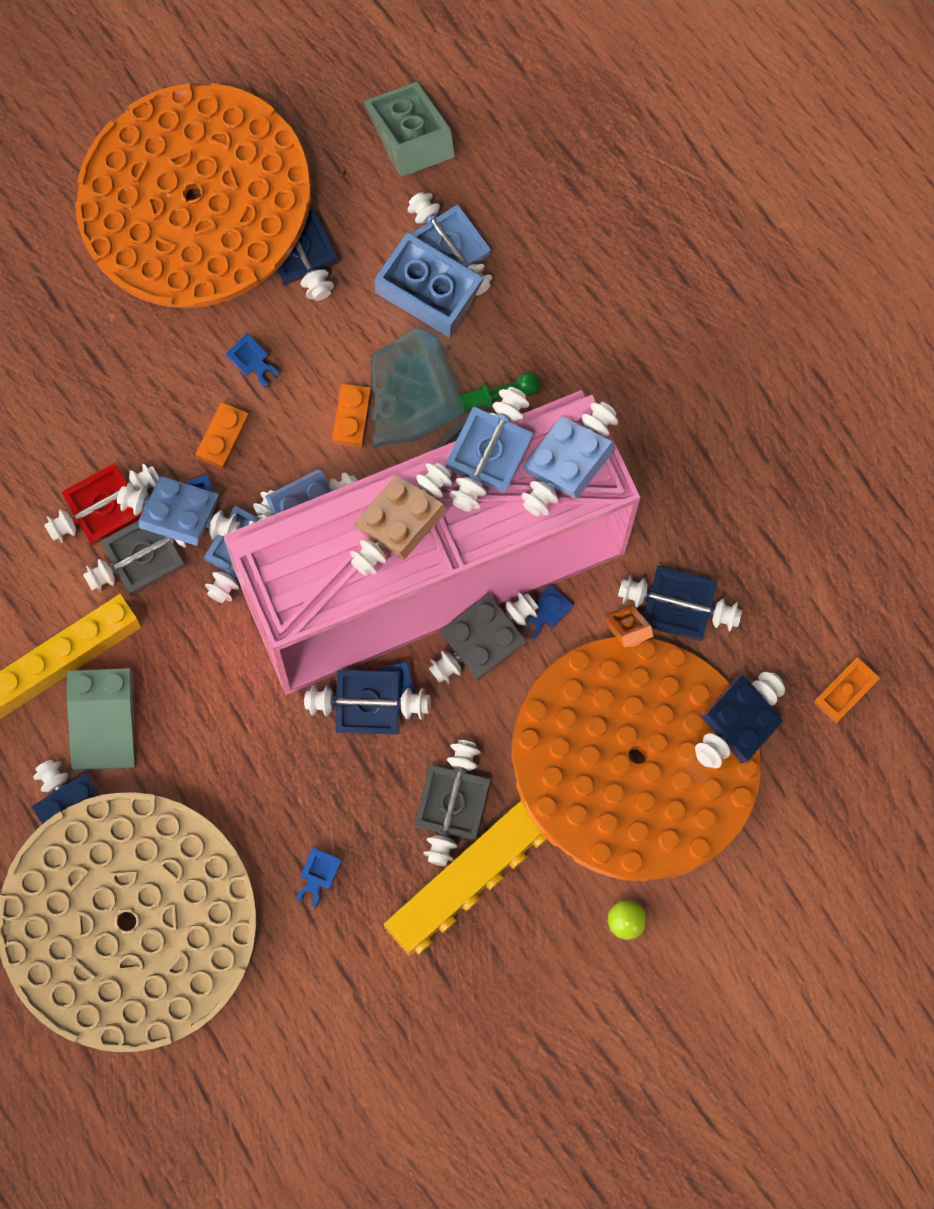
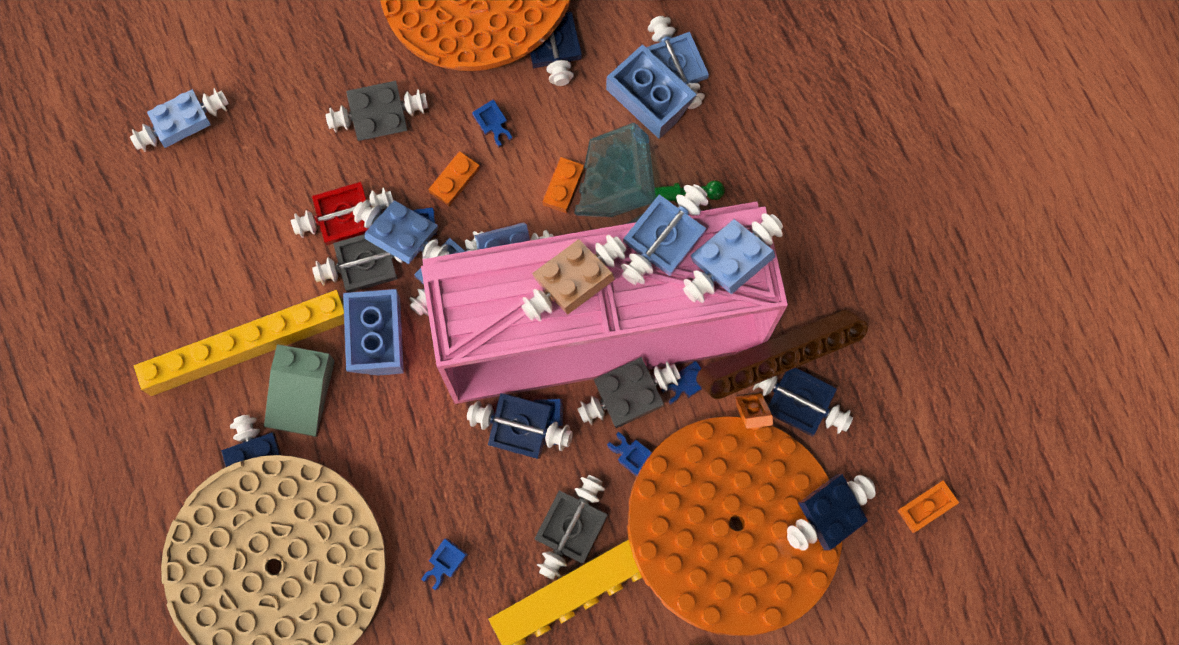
camera: 15 degrees right, 0 degrees up
none -> dark grey plate [326,81,428,141]
none -> medium blue slope [343,289,404,375]
none -> blue plate [607,432,652,477]
none -> reddish brown beam [696,310,868,399]

